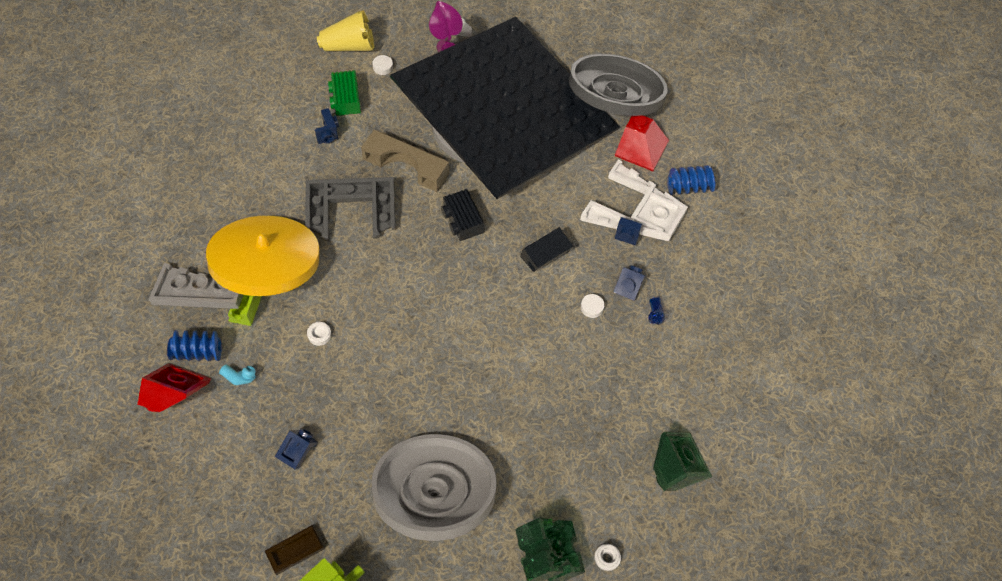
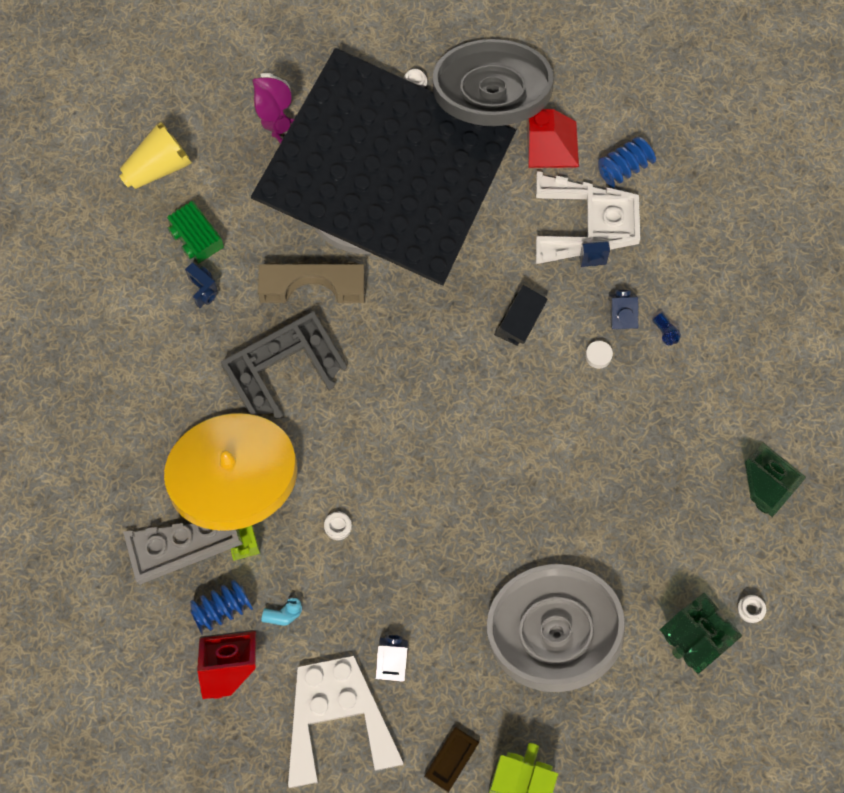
camera: 25 degrees left, 10 degrees up
white tile [373,55,393,75] -> none
black brick [441,189,485,241] -> none
none -> white wing [288,656,403,788]
none -> white plate [403,69,427,88]

